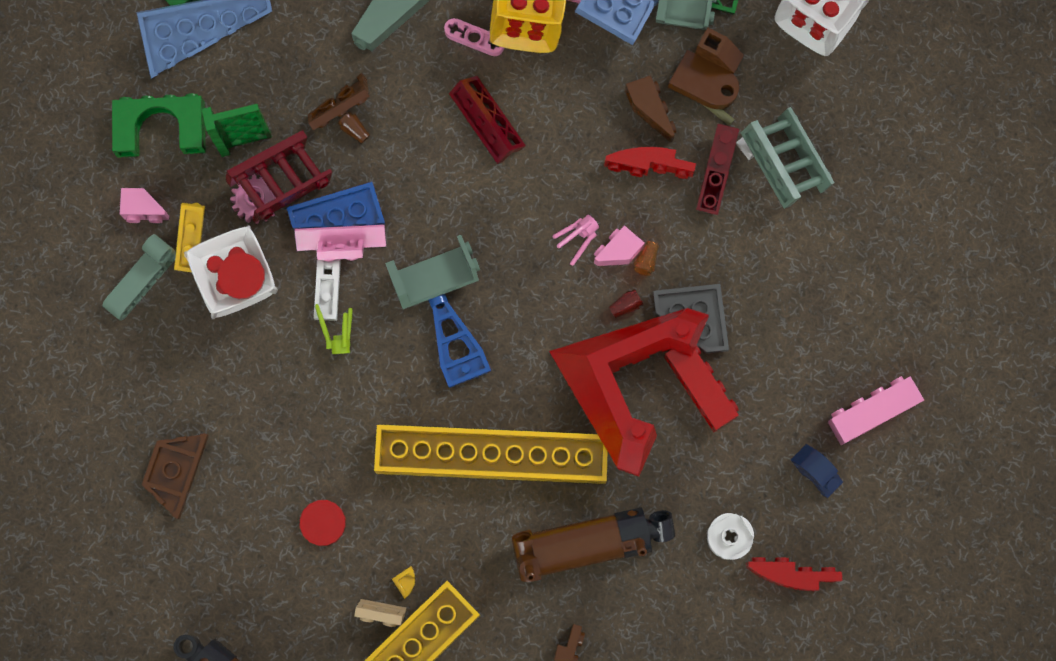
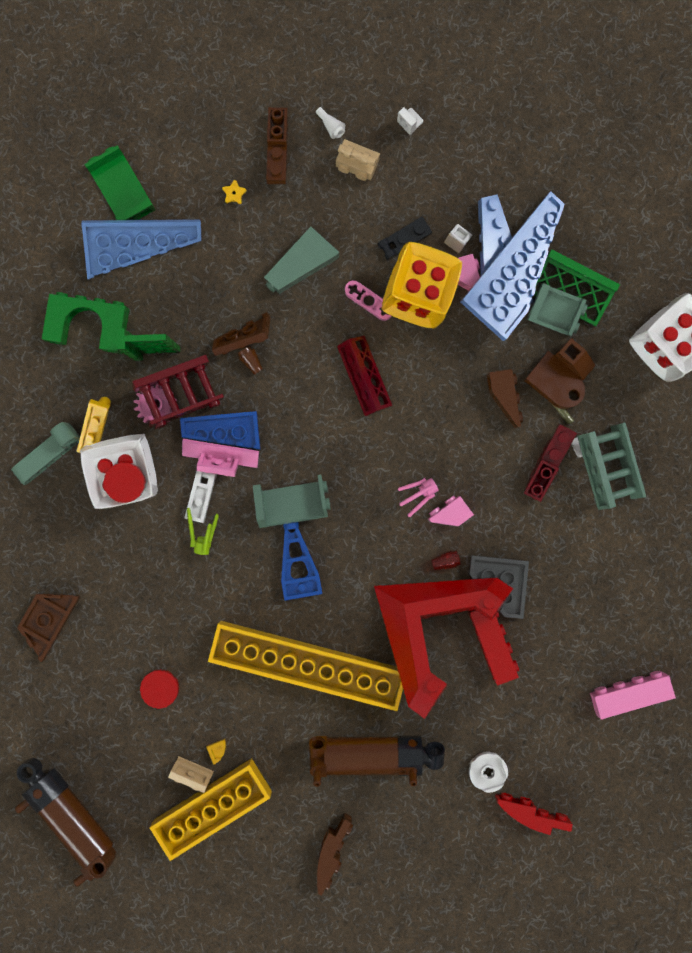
camera: 10 degrees right, 10 degrees up
bright pink slope [120,188,169,223] -> none
red slope [604,147,696,179] -> none
clear orange cone [634,241,659,276] -> none
dark blue brick [791,444,843,498] -> none

